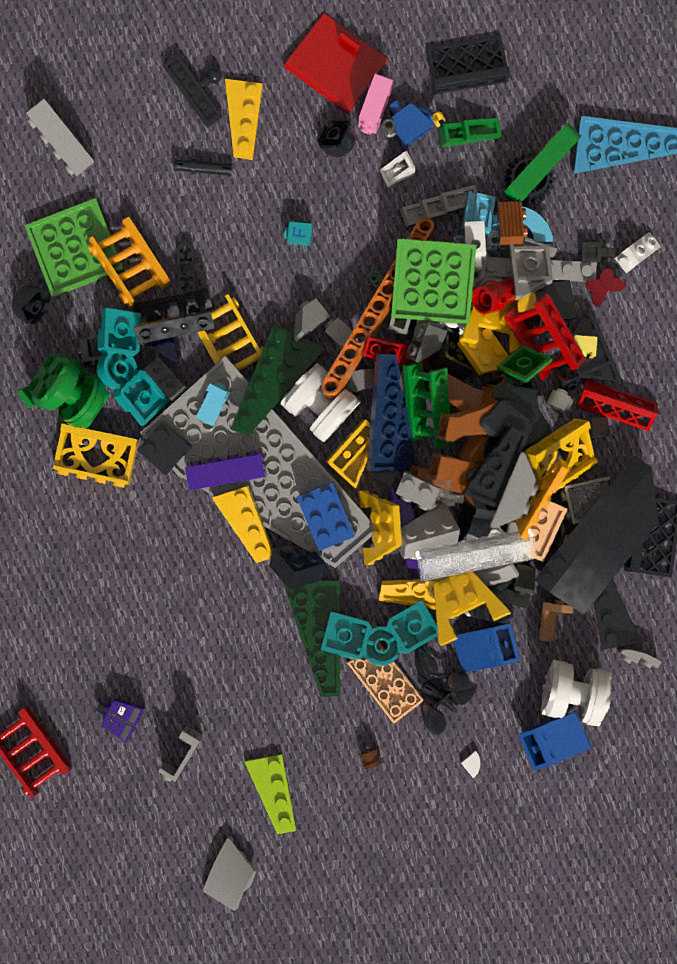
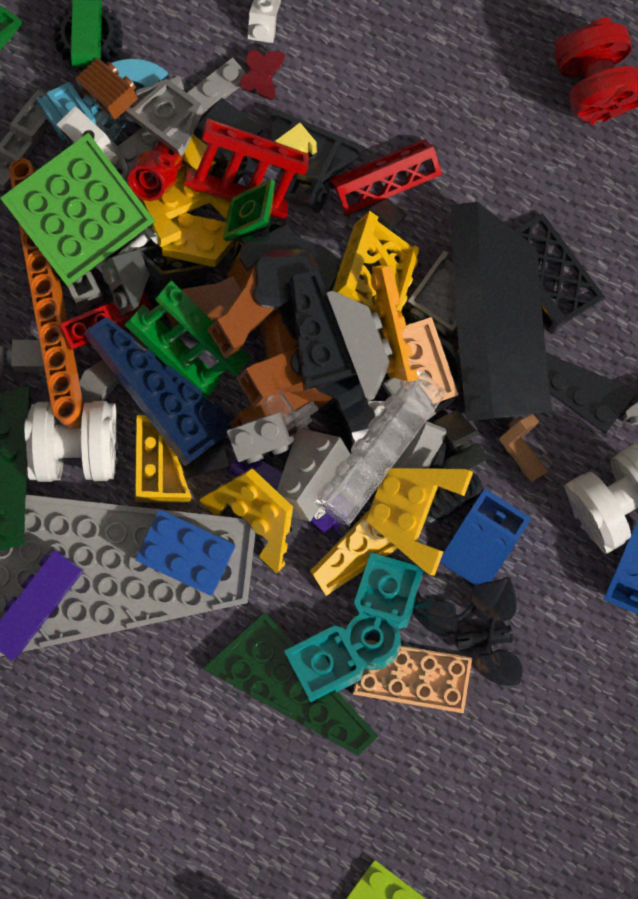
camera: 45 degrees left, 10 degrees down
yellow wing [212,485,273,563] -> none
black brick [269,544,326,590] -> none
reddish brown wheel [359,748,382,769] -> none
clear green plate [365,269,384,288] -> none
white tile [461,750,480,778] -> none
white plate [546,388,573,413] -> none
pearl dark grey plate [581,242,615,263] -> none

